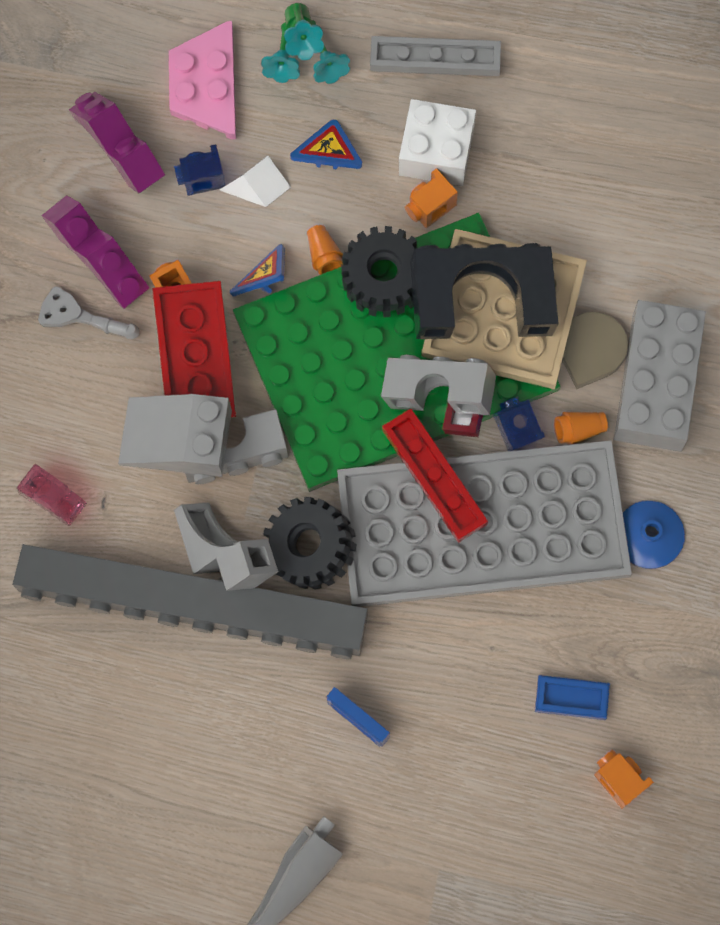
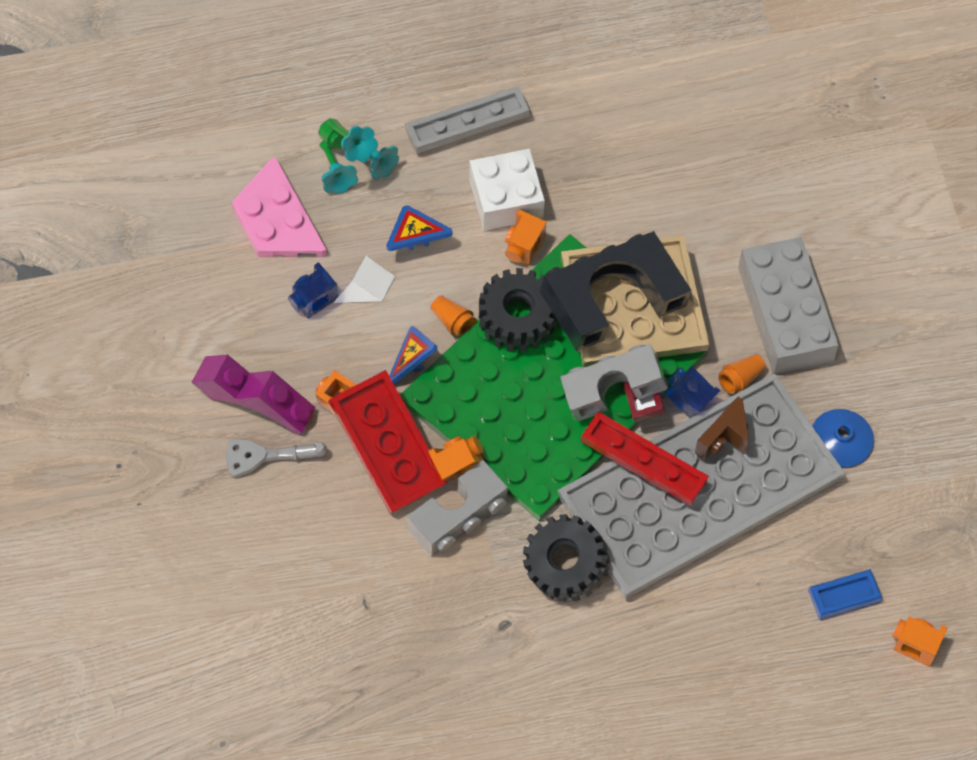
camera: 30 degrees left, 10 degrees down
dark grey brick [12,544,368,660] -> none
clear pink leg [16,463,87,526] -> none
magenta arch [69,92,165,193] -> none
light grey slope [118,394,232,477] -> none
light grey arch [174,503,278,591] -> none
blue tile [326,687,390,747] -> none
dark tan tile [562,312,628,390] -> none
none -> orange brick [428,436,484,480]
none -> reddish brown slope [695,396,748,461]

